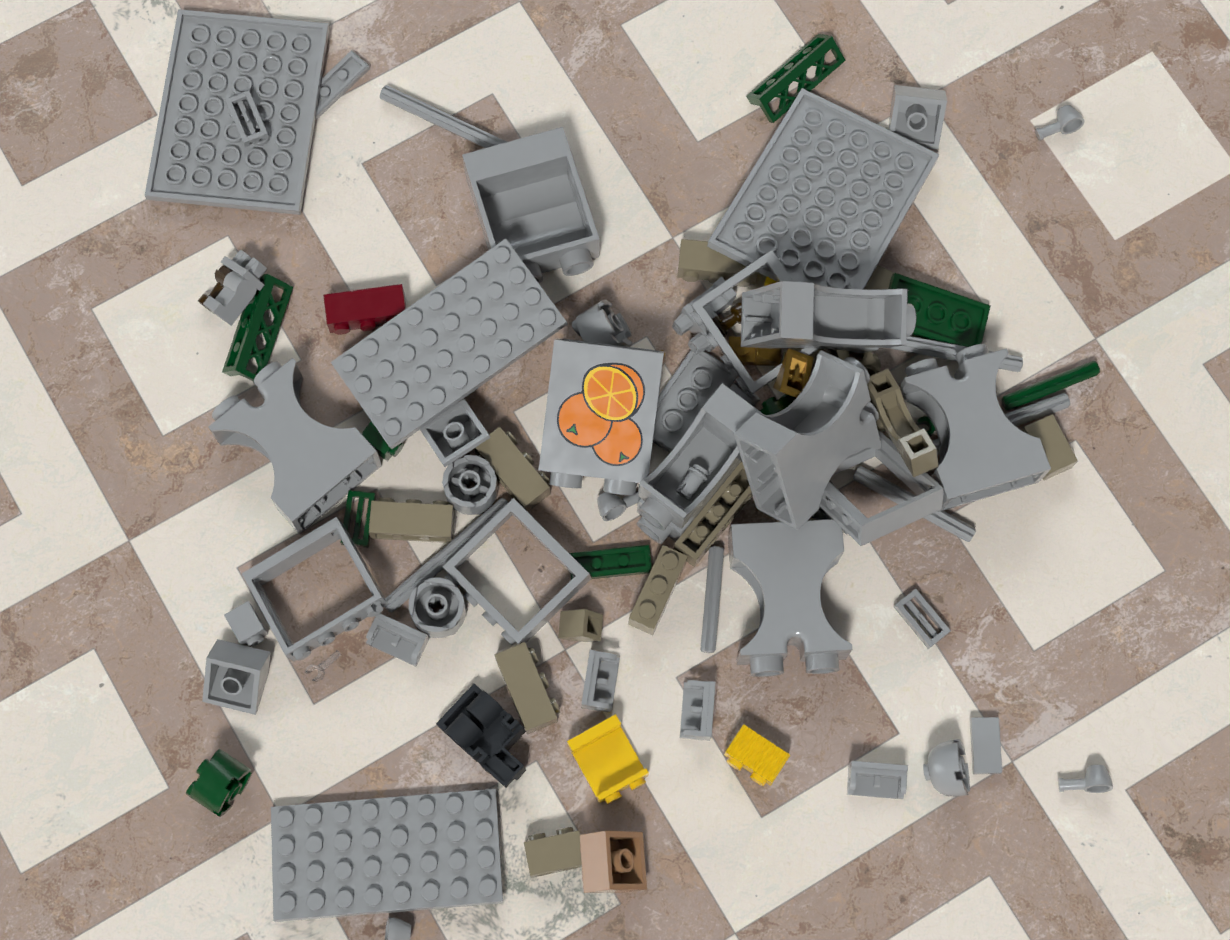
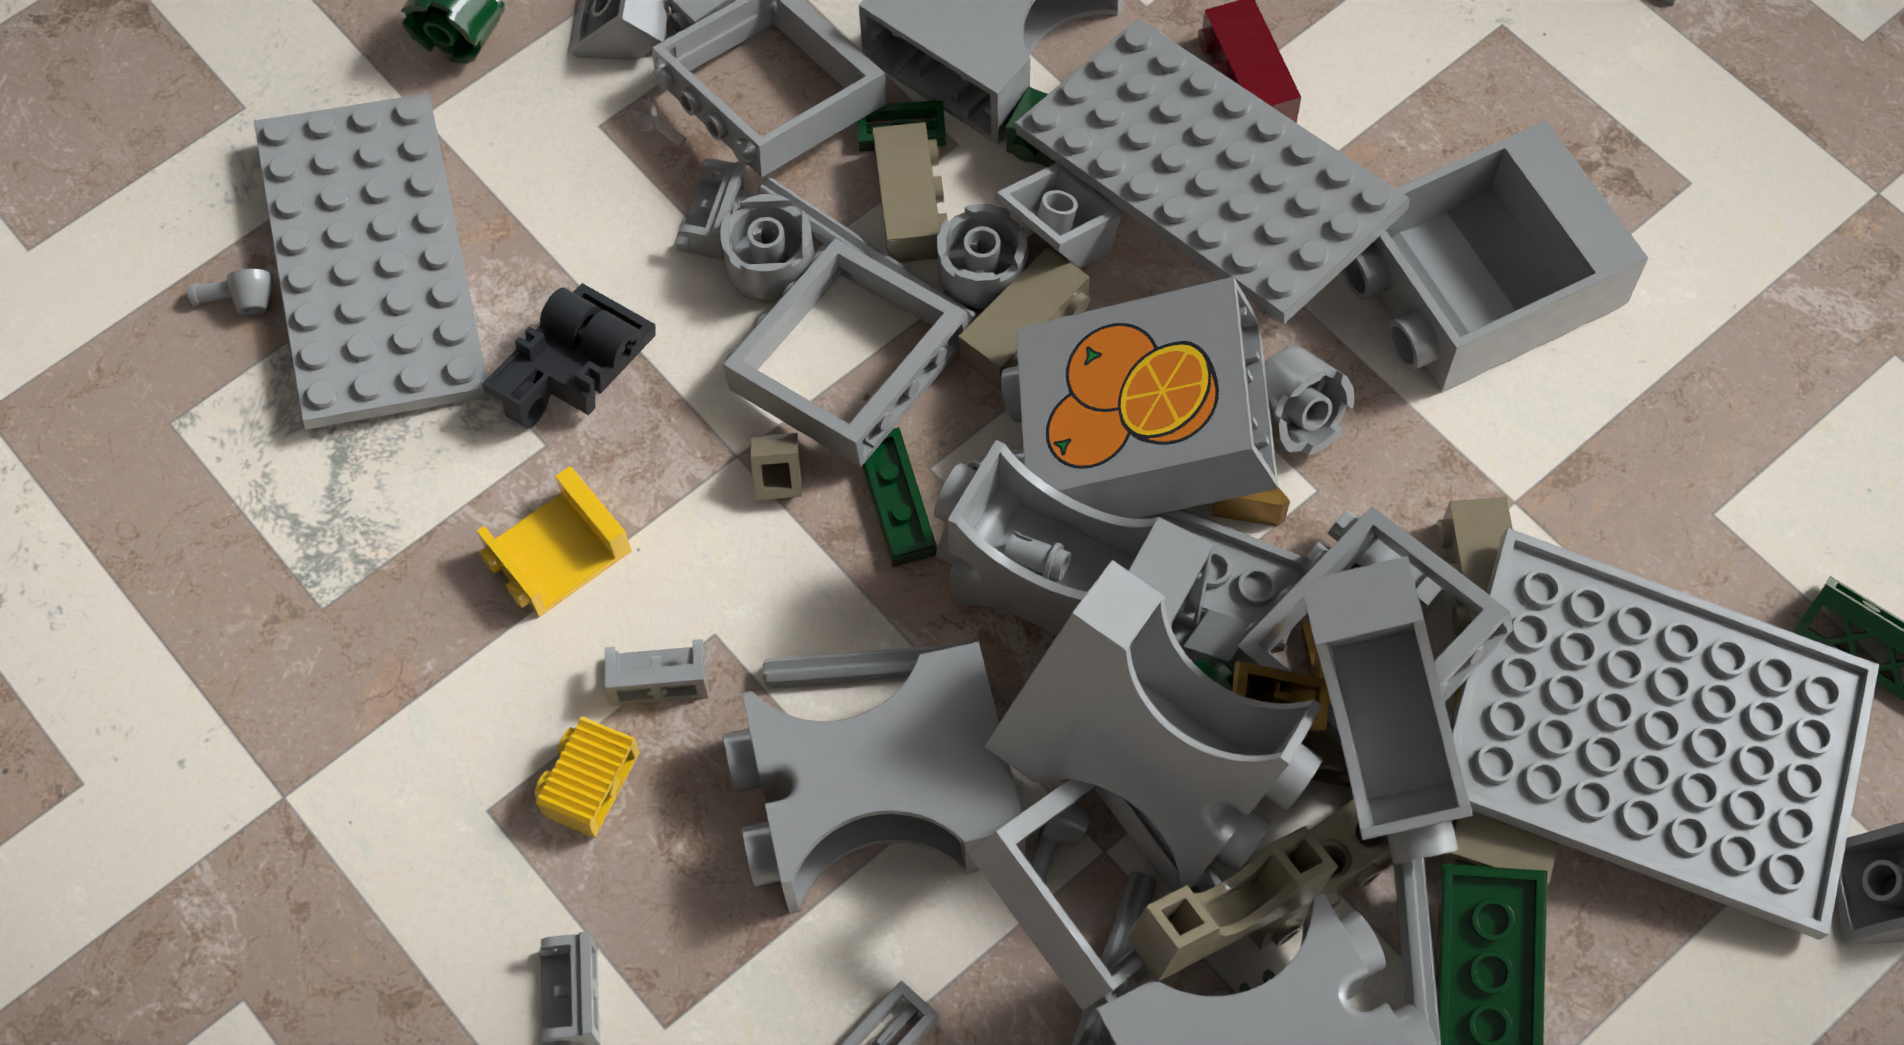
camera: 85 degrees right, 10 degrees down
light grey axle [380,85,507,148] -> none
dark tan brick [494,642,560,735] -> none
dark tan brick [524,827,582,878] -> none
medium nougat brick [580,831,647,893] -> none
light grey hinge [581,650,620,713] -> none
dark tan brick [628,545,688,636] -> none
dark tan brick [674,461,752,567] -> none

